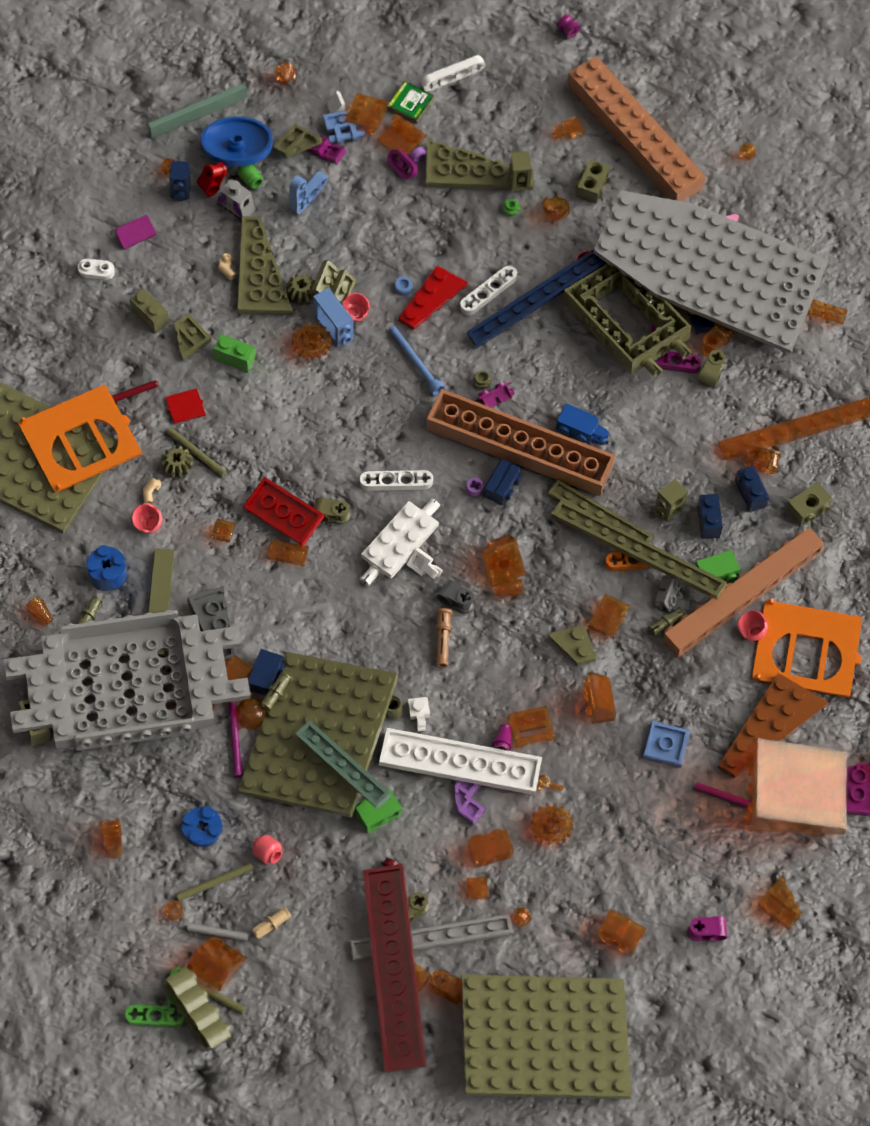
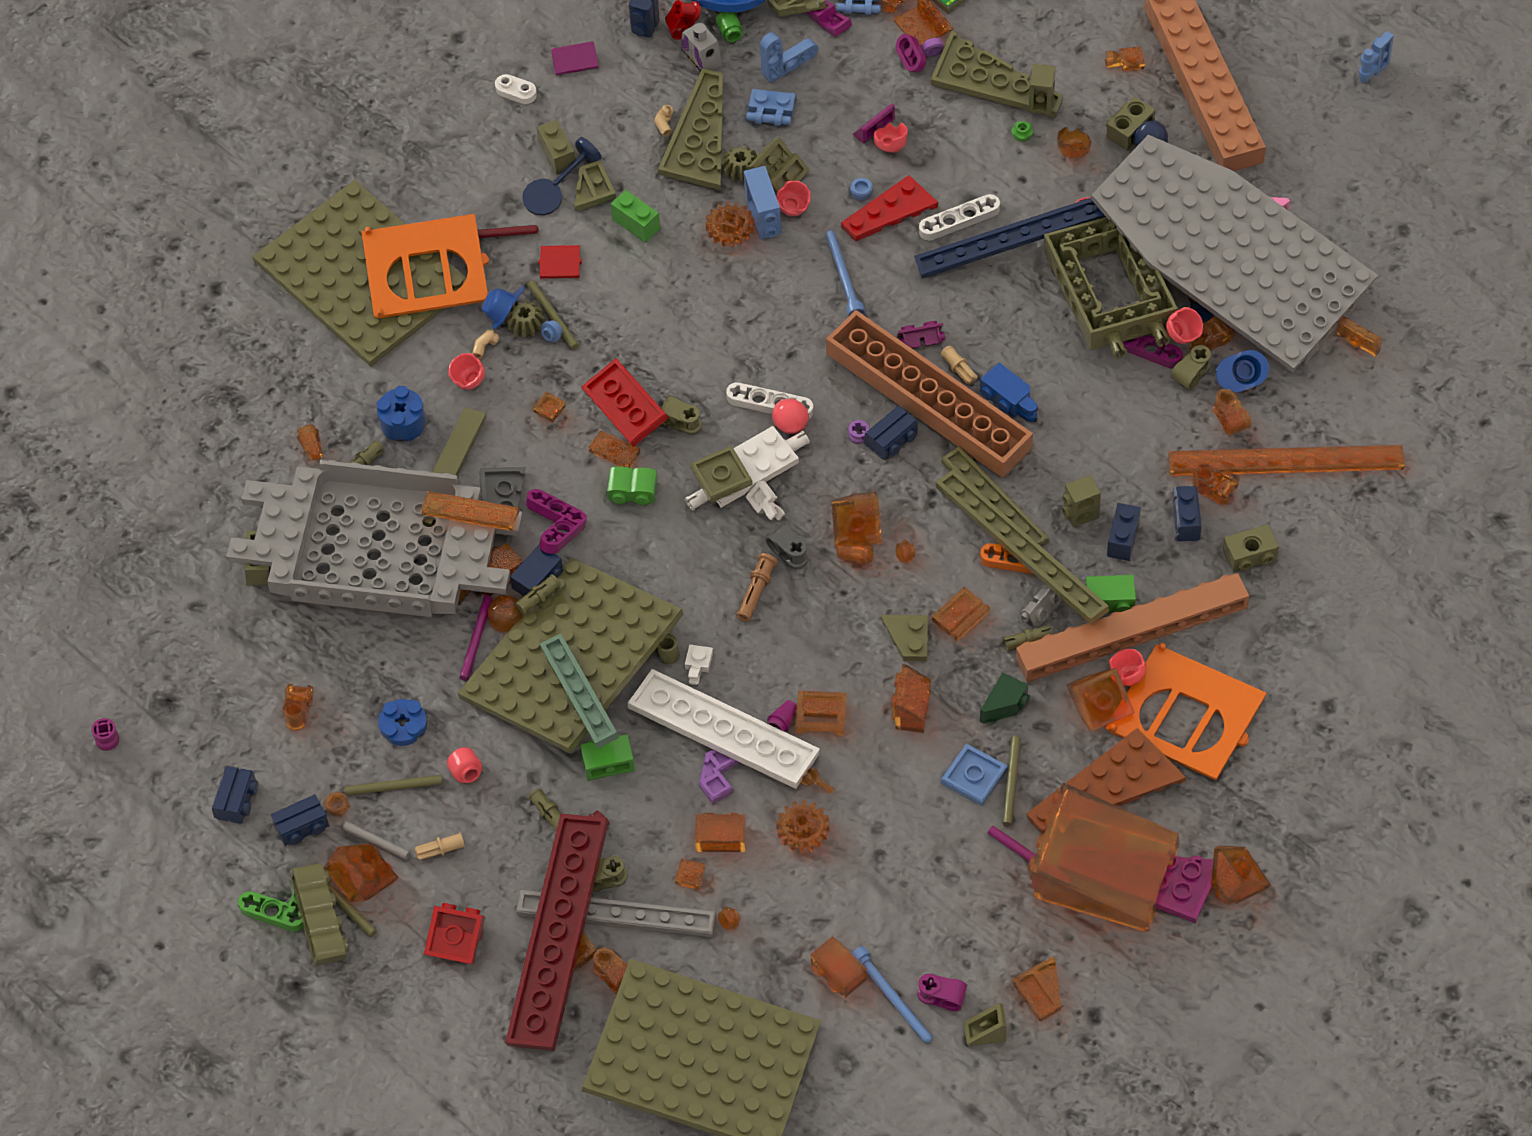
camera: 25 degrees right, 5 degrees down
olive plate [473,370,492,389] -> none
clear orange plate [738,143,756,160] -> none
none -> dark blue brick [212,766,258,824]
none -> dark blue brick [271,794,329,846]
none -> clear orange tile [421,491,519,531]
none -> red plate [424,903,486,965]
none -> blue piece [482,286,525,329]
none -> dark blue piece [522,137,602,215]
none -> magenta beam [526,489,587,554]
none -> olive pin [529,788,561,831]
none -> medium blue plate [541,320,562,343]
none -> bright green brick [607,467,658,505]
none -> olive tile [690,446,753,503]
none -> medium blue plate [746,89,796,127]
none -> coral hair [772,398,809,434]
none -> medium blue piece [849,946,932,1043]
none -> magenta slope [853,103,895,144]
none -> coral hair [874,123,908,153]
none -> clear orange plate [896,540,915,563]
none -> tan axle [941,346,977,385]
none -> olive slope [964,1003,1007,1046]
none -> dark green slope [980,673,1030,724]
none -> olive bar [1002,736,1021,826]
none -> clear orange slope [1066,668,1134,732]
none -> dark blue hair [1134,120,1168,147]
none -> coral hair [1166,307,1203,344]
none -> clear orange piece [1213,389,1251,435]
none -> blue piece [1216,350,1269,393]
none -> medium blue plate [1359,31,1394,83]

